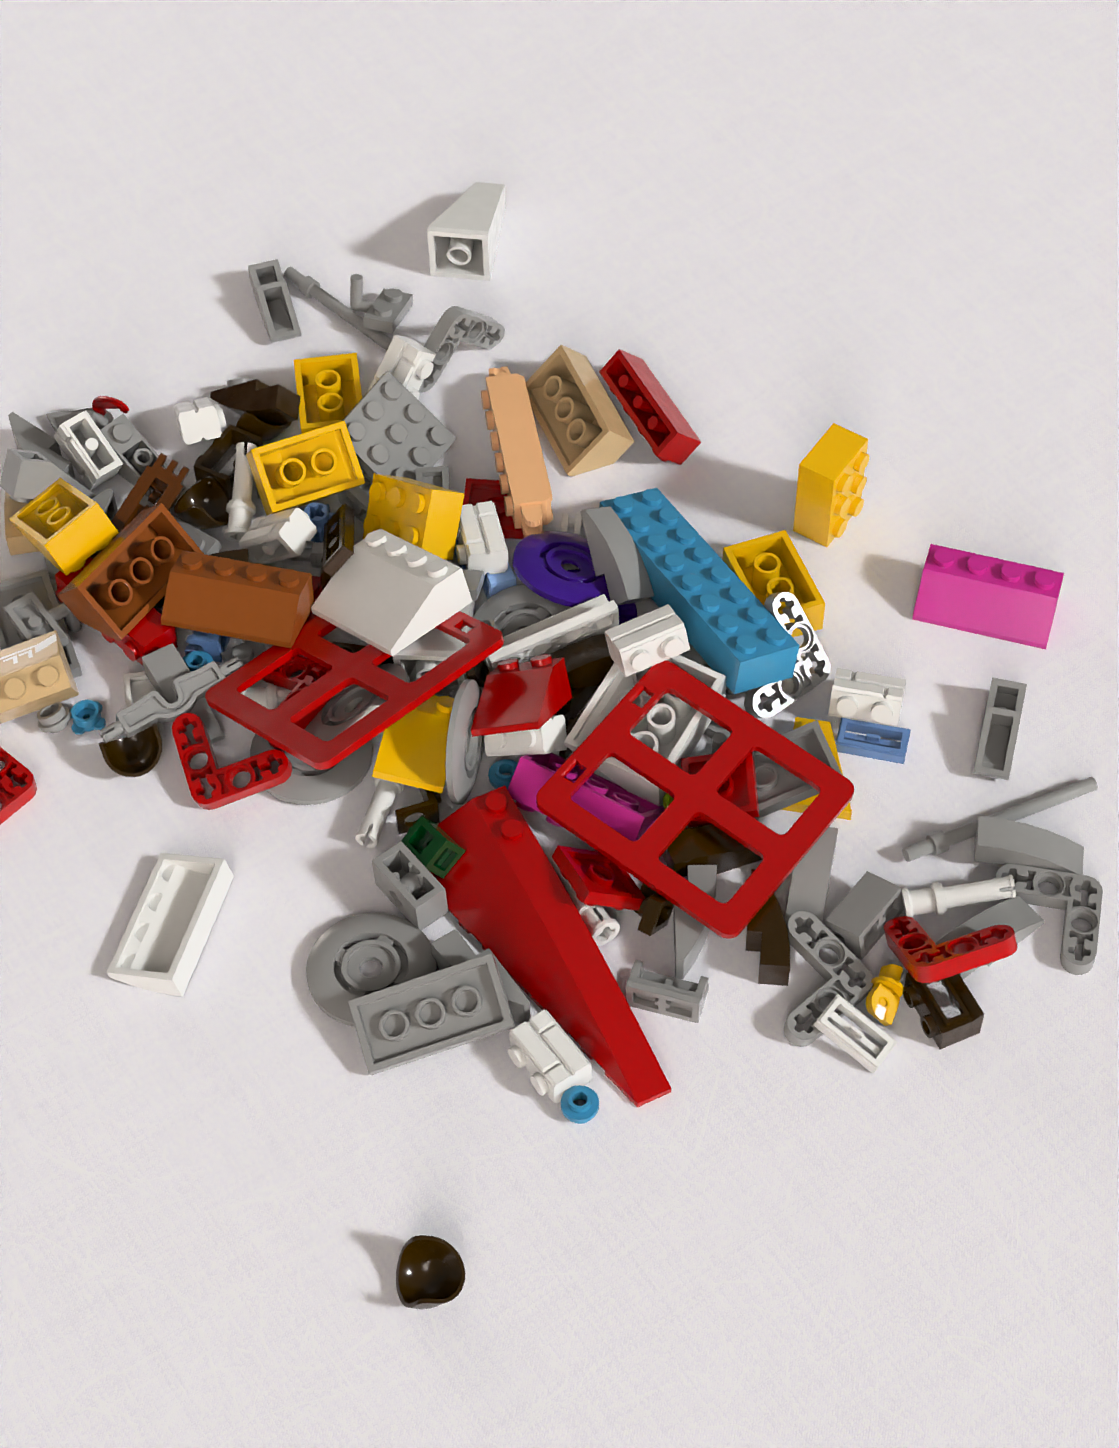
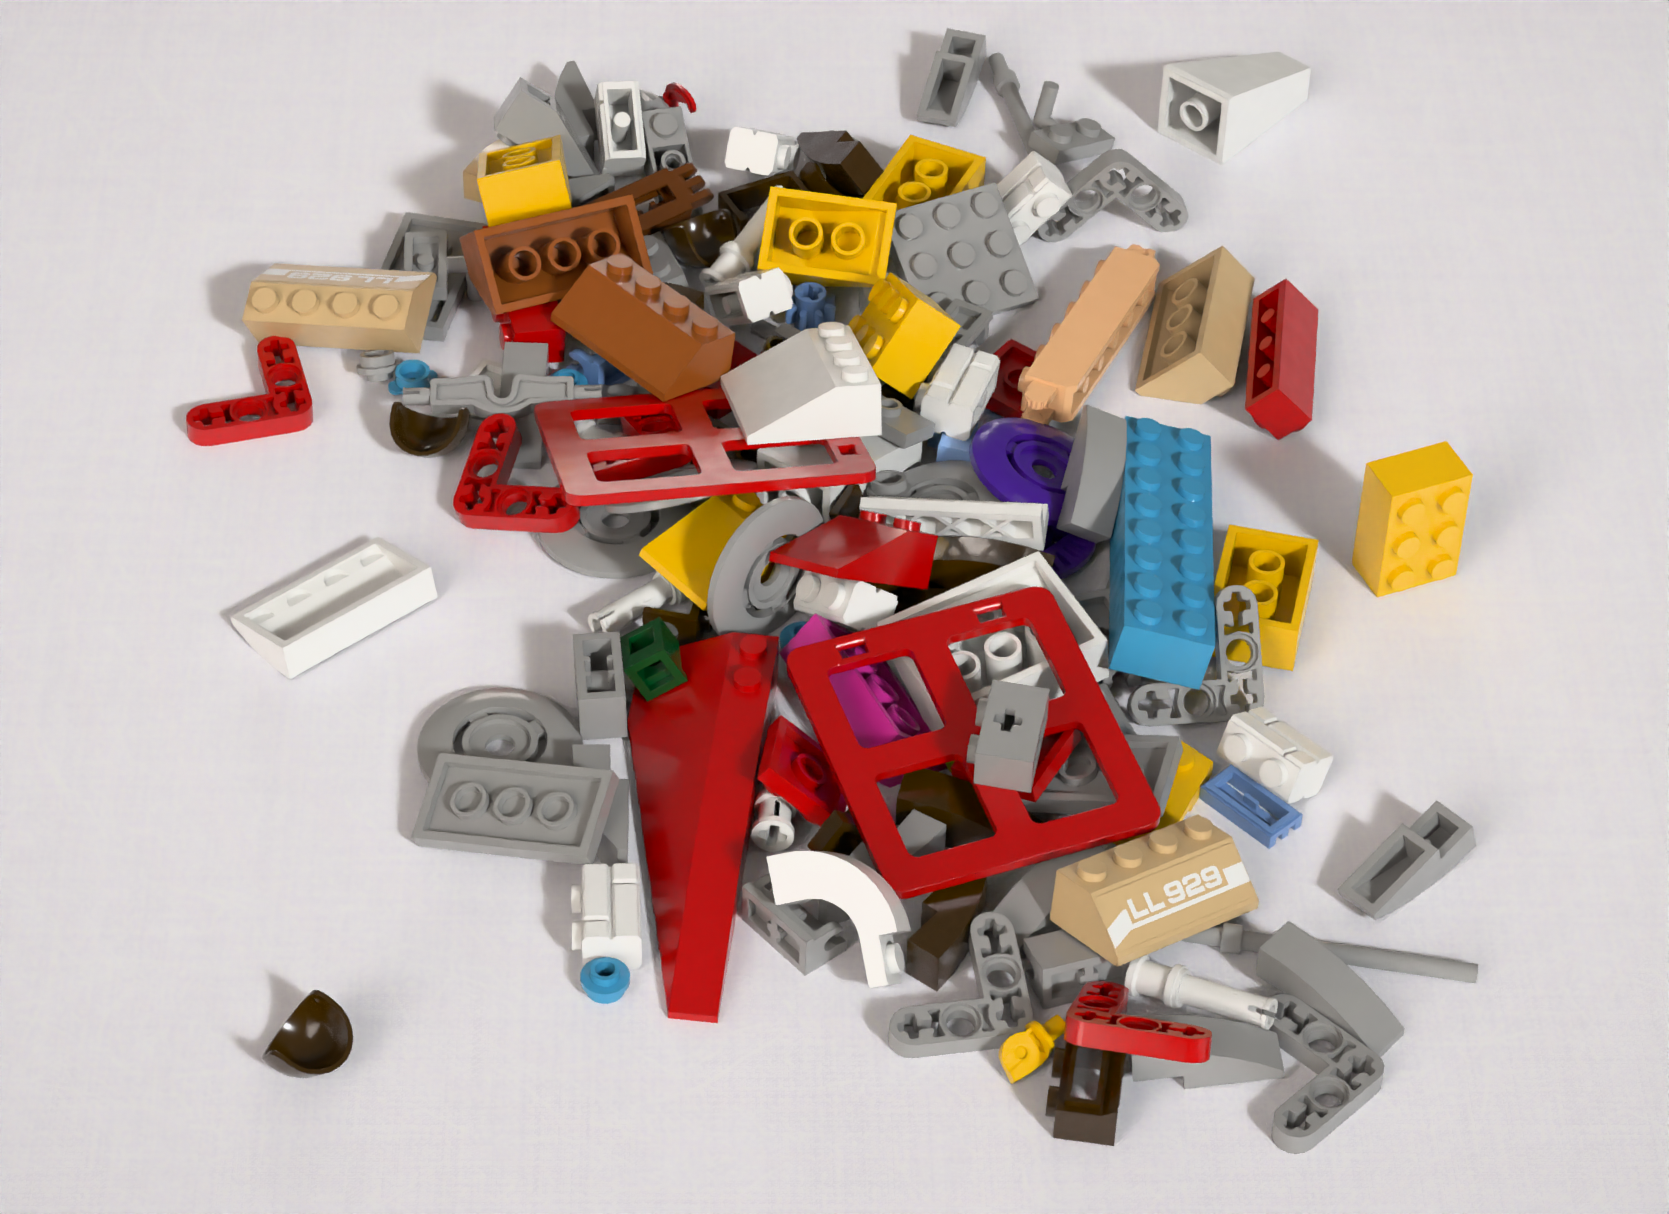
camera: 30 degrees right, 10 degrees down
dark brown tile [323,503,354,577] -> none
white brick [604,604,690,677] -> none
white tile [813,994,898,1073] -> none
dark pink slope [912,544,1064,649] -> none
none -> white arch [767,851,911,988]
none -> light grey brick [966,680,1050,793]
none -> tan slope [1049,814,1259,967]

